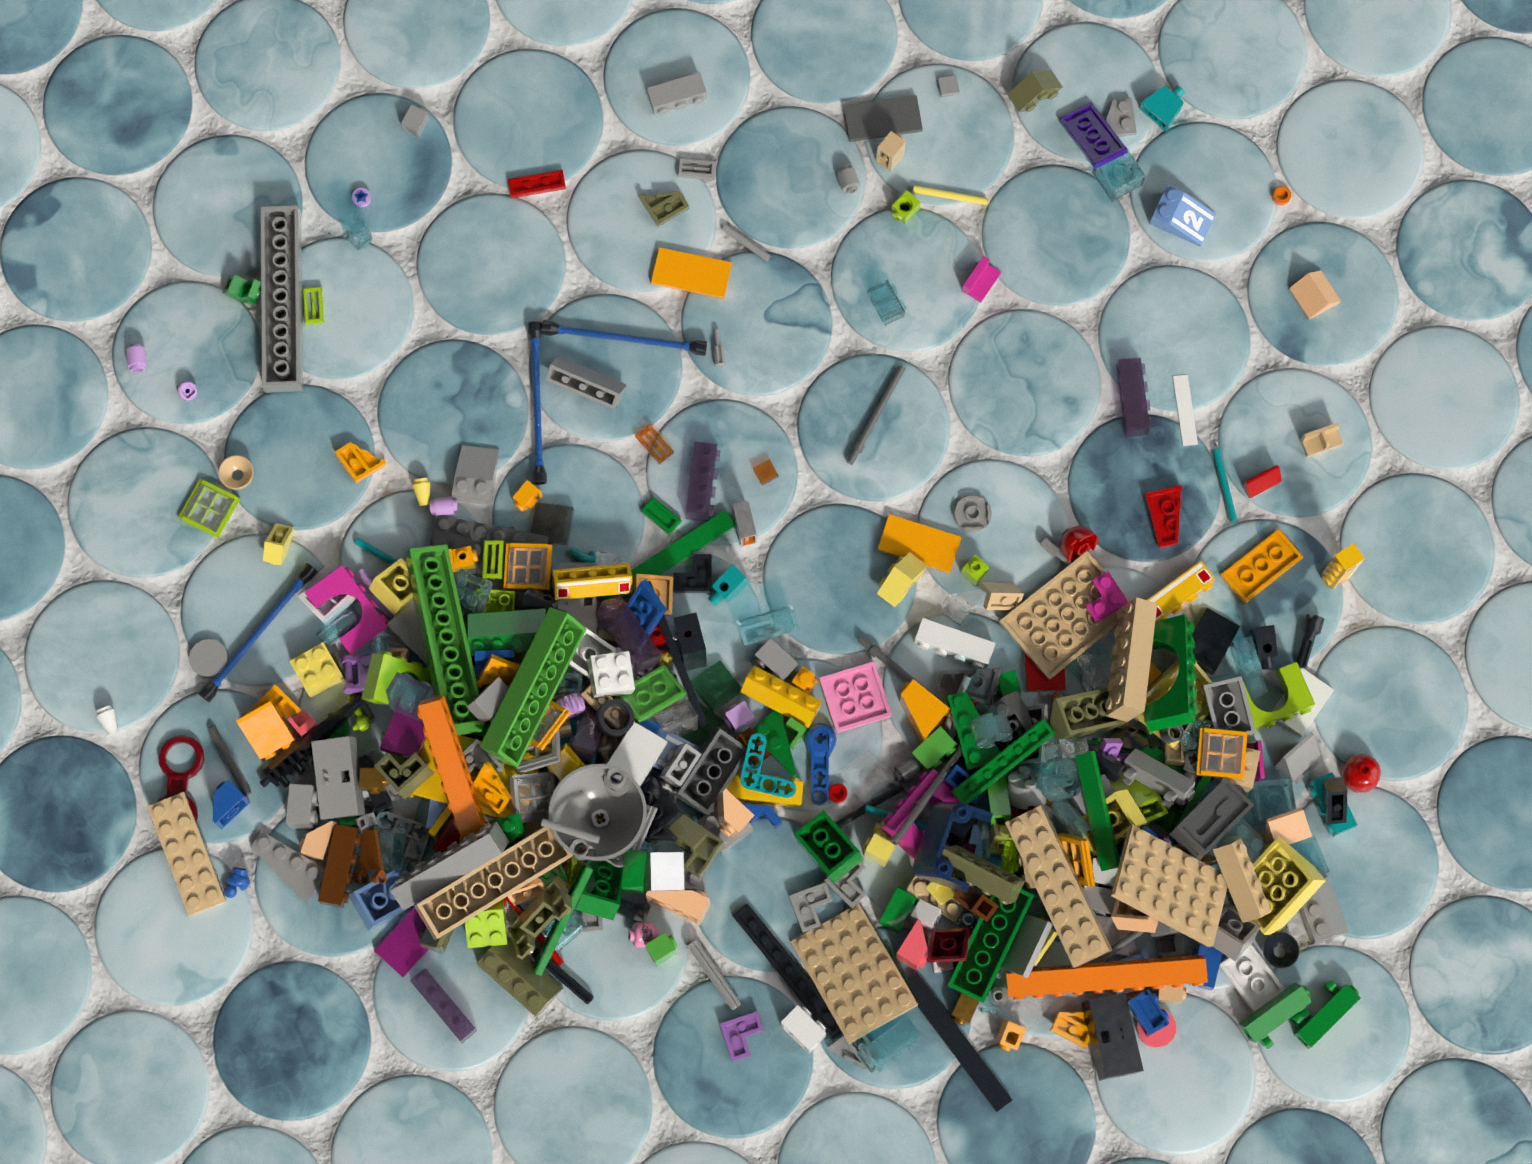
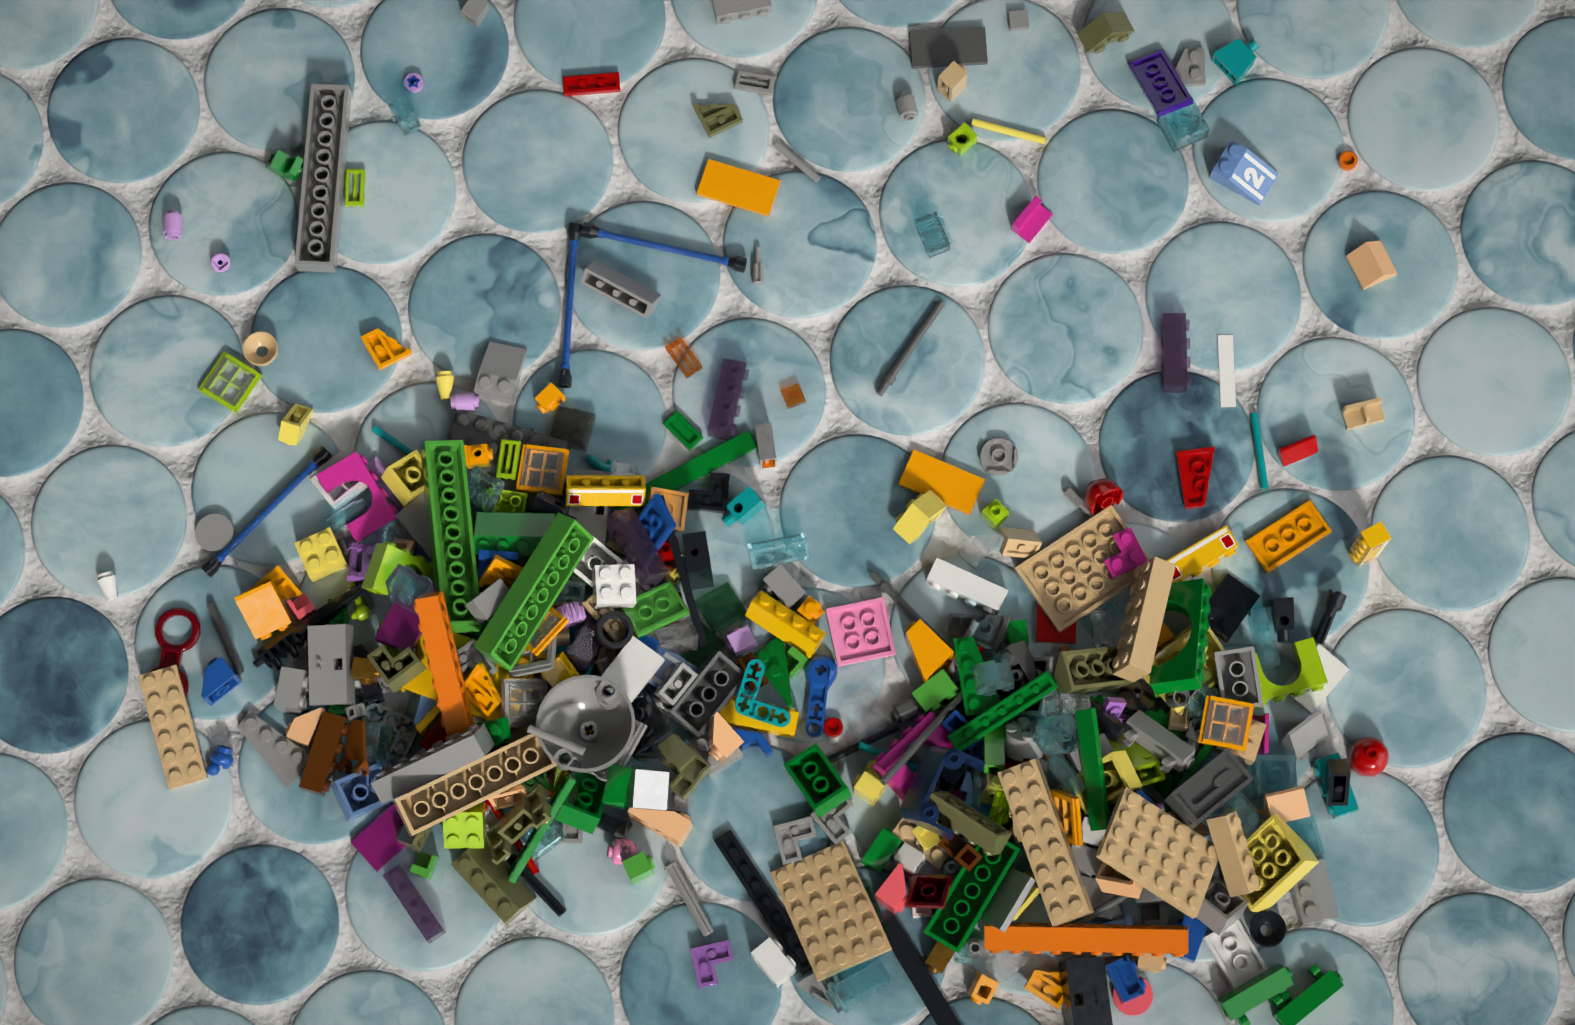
camera: 10 degrees right, 0 degrees up
none -> bright green panel [409,852,439,880]

